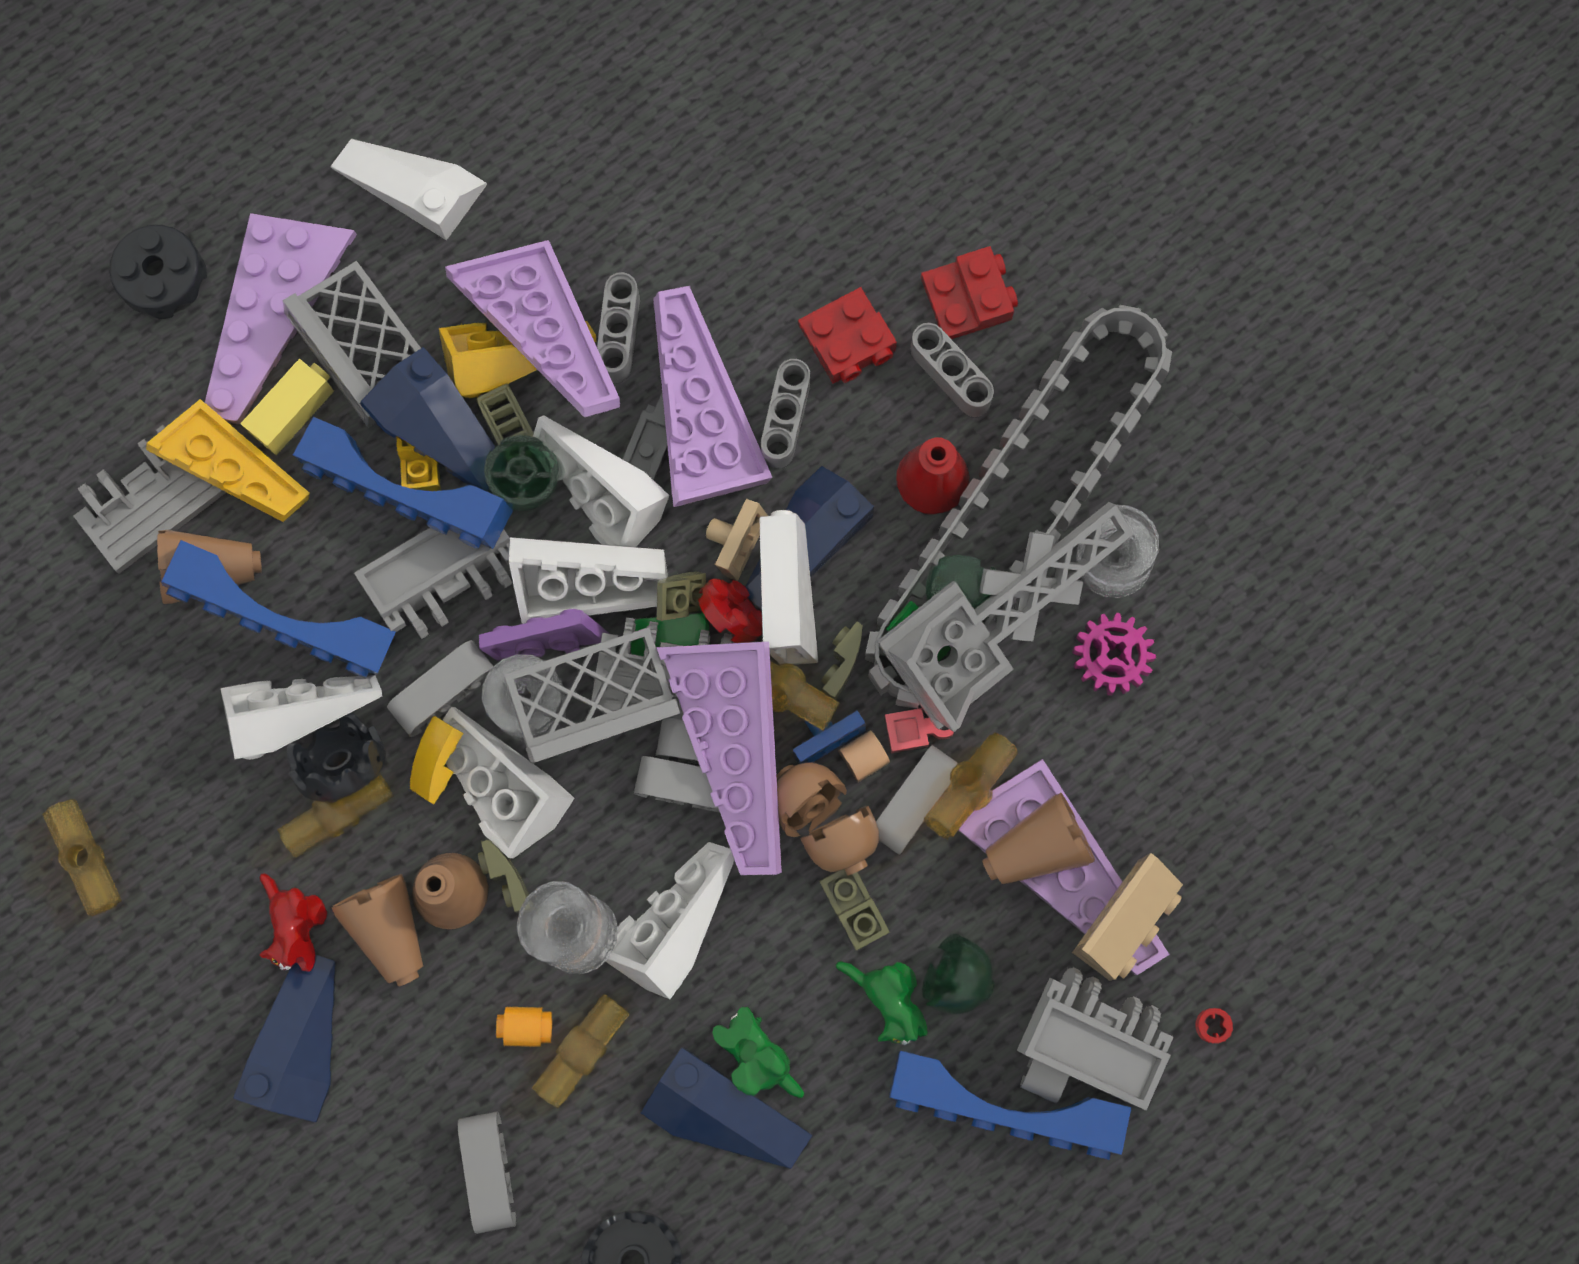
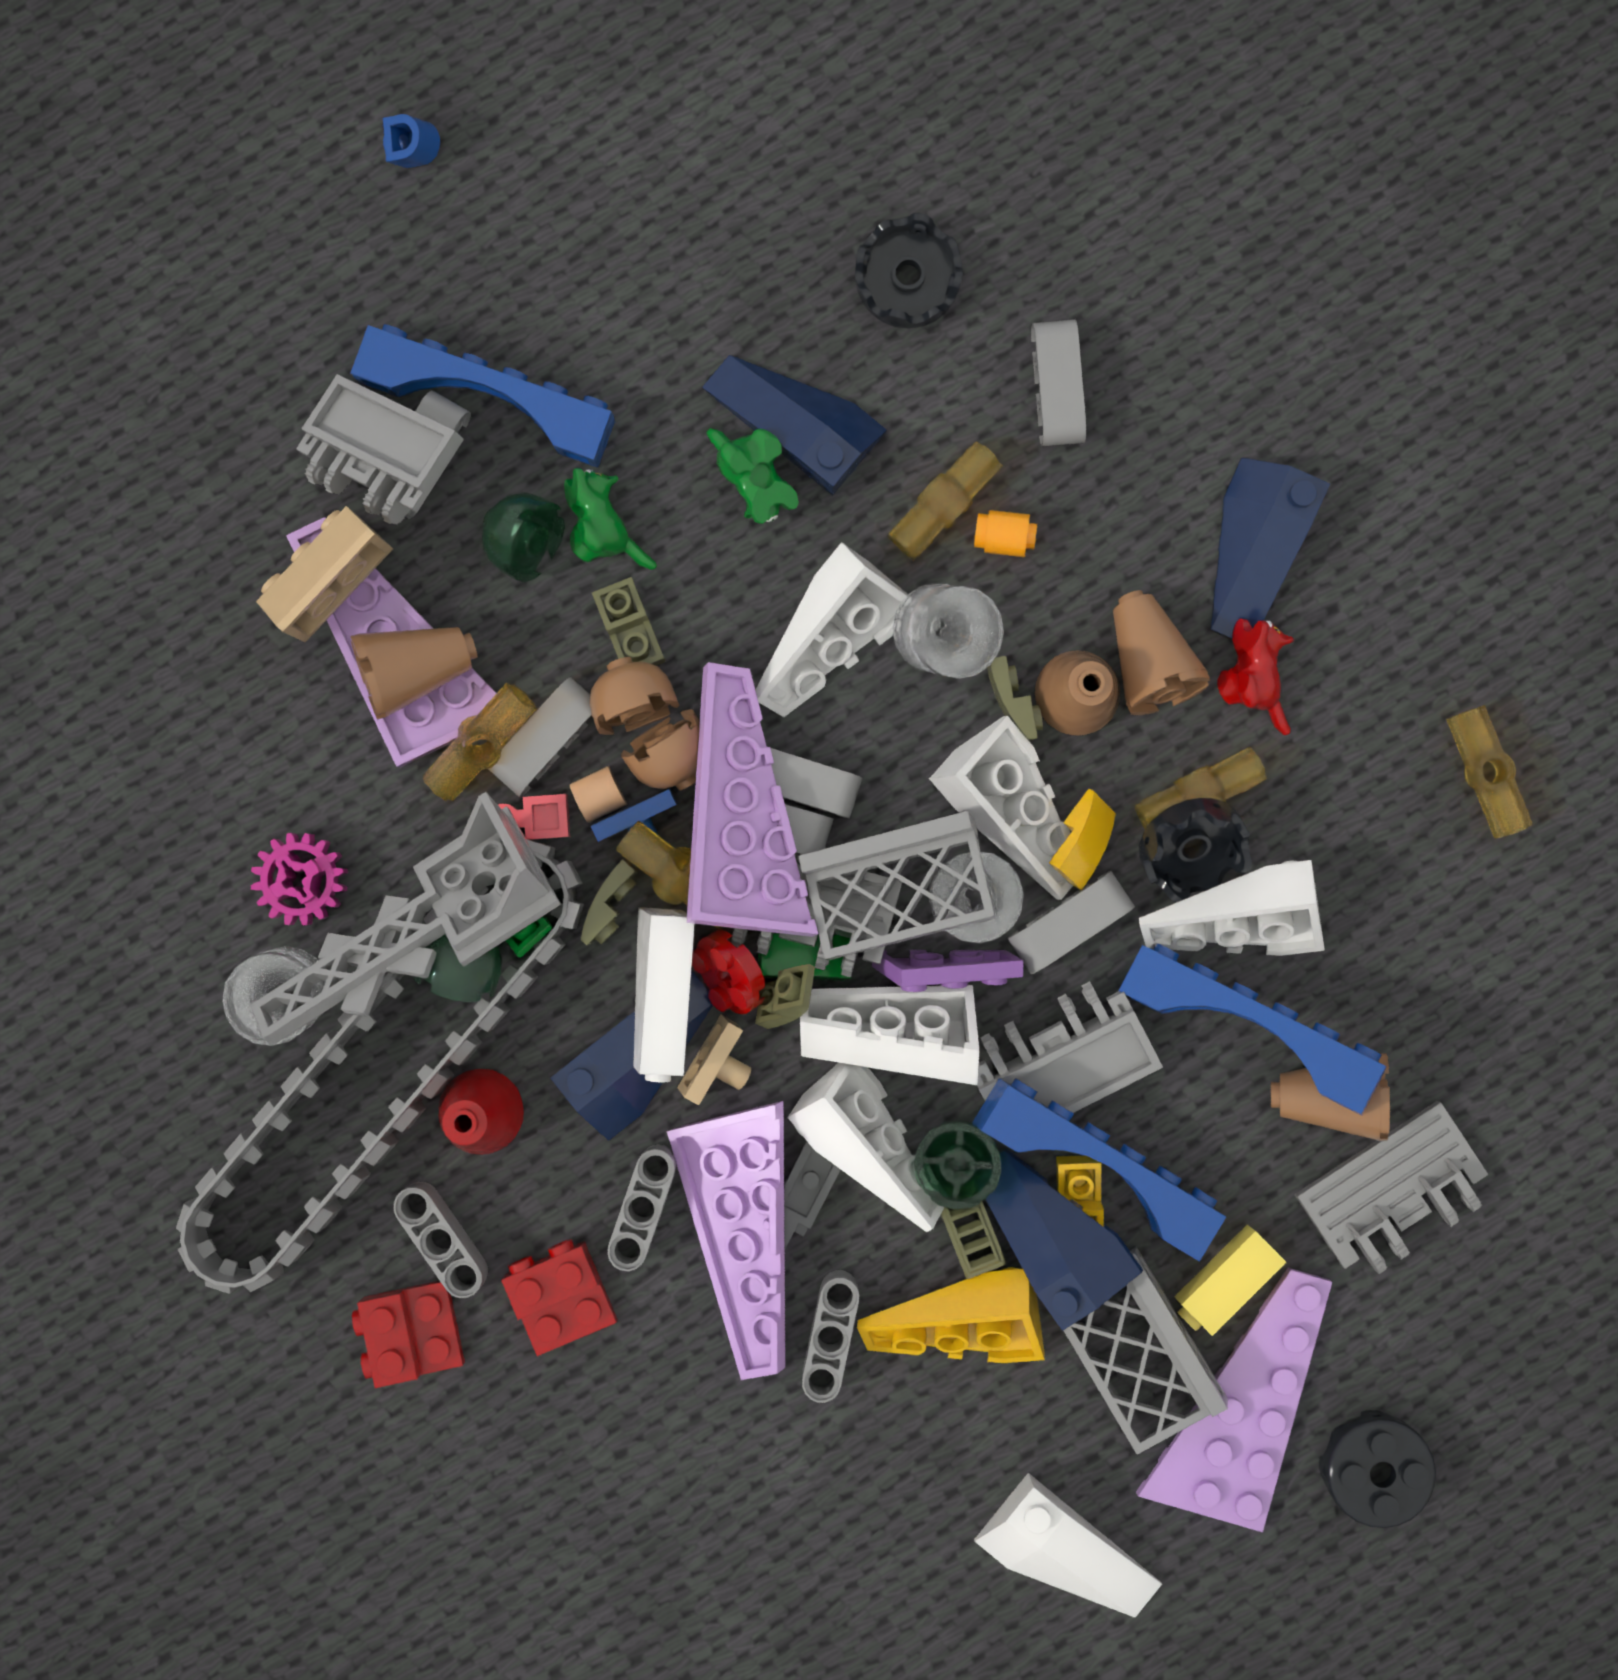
camera: 175 degrees left, 10 degrees up
yellow wing [146,399,310,522] -> none
lavender wing [445,240,620,417] -> none
red bush [1195,1008,1233,1043] -> none

